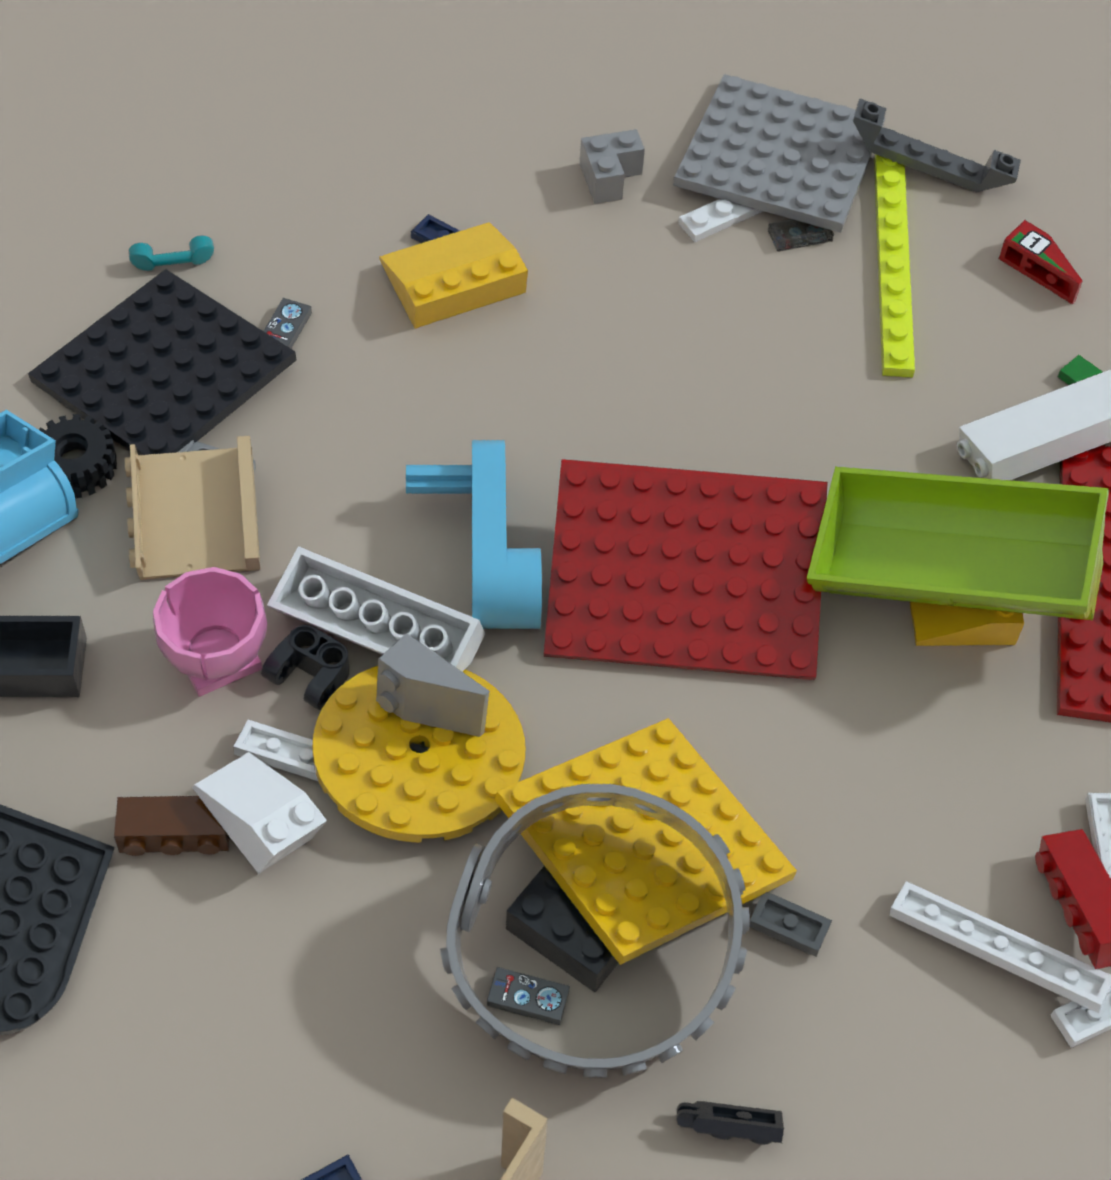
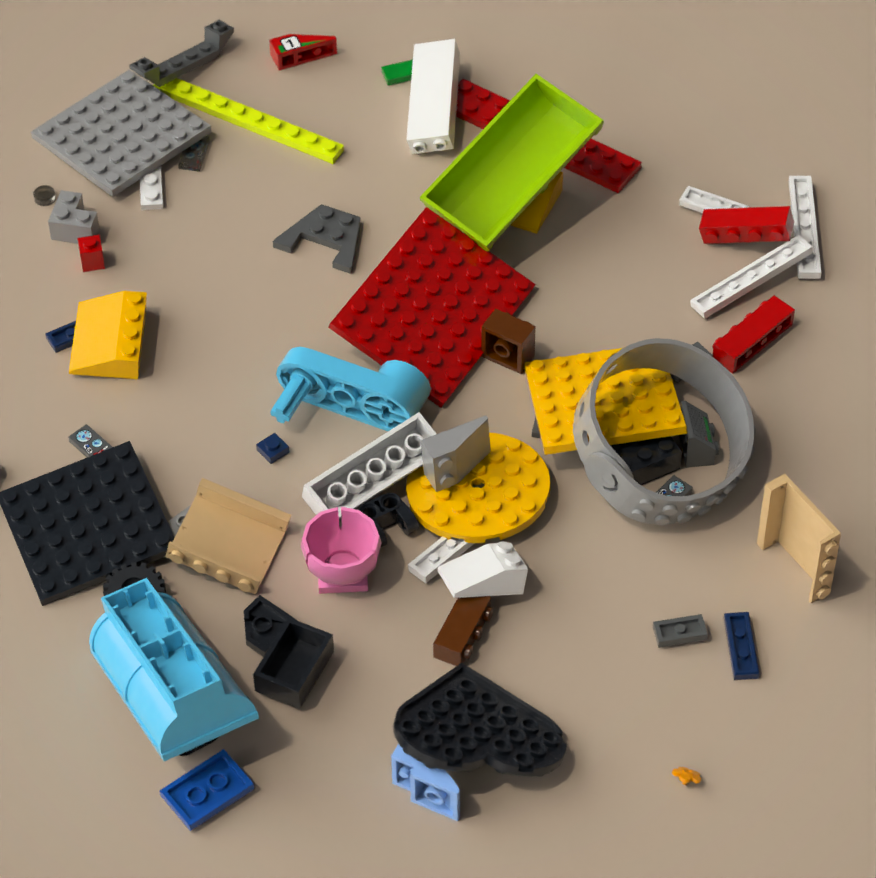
camera: 60 degrees left, 5 degrees down
black hinge [677,1101,784,1145] -> none
none -> clear smoke tile [33,185,56,206]
none -> red brick [77,235,105,272]
none -> black plate [244,595,297,657]
none -> dark blue plate [256,433,290,464]
none -> dark grey wing [273,204,361,274]
none -> reddish brown brick [481,309,536,374]
none -> dark grey plate [653,614,708,648]
none -> dark grey slope [679,401,719,468]
none -> red brick [712,295,795,374]

